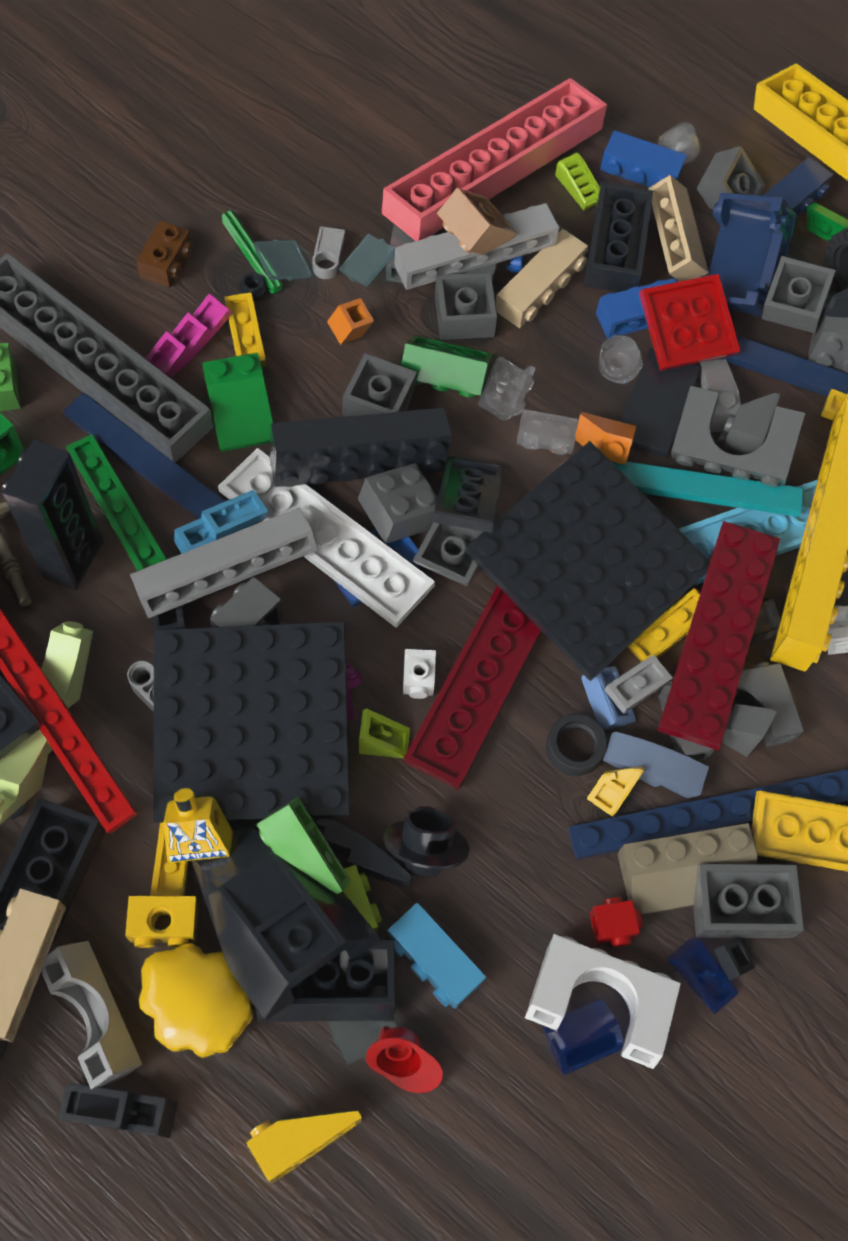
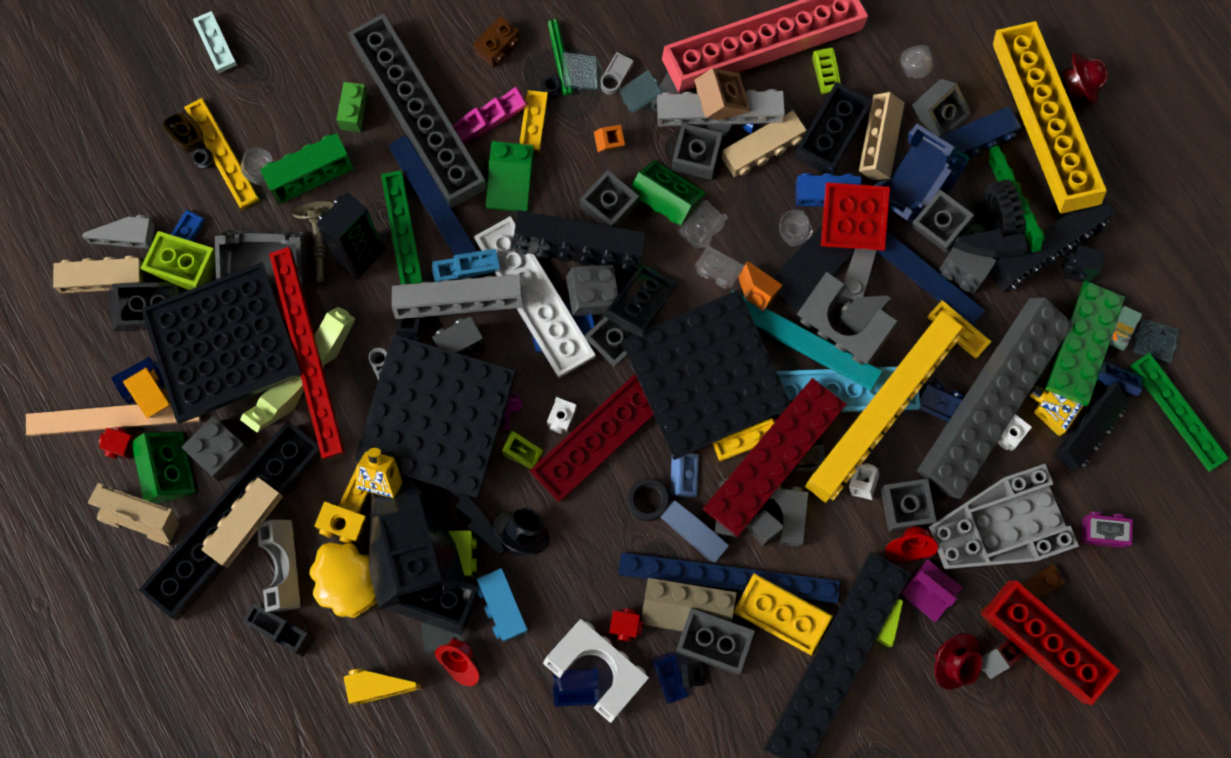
camera: 25 degrees right, 10 degrees up
bright green slope [257,797,351,894] -> none
yellow tile [587,766,646,817] -> none
blue brick [600,130,687,187] -> none
light grey hinge [605,655,673,714] -> none

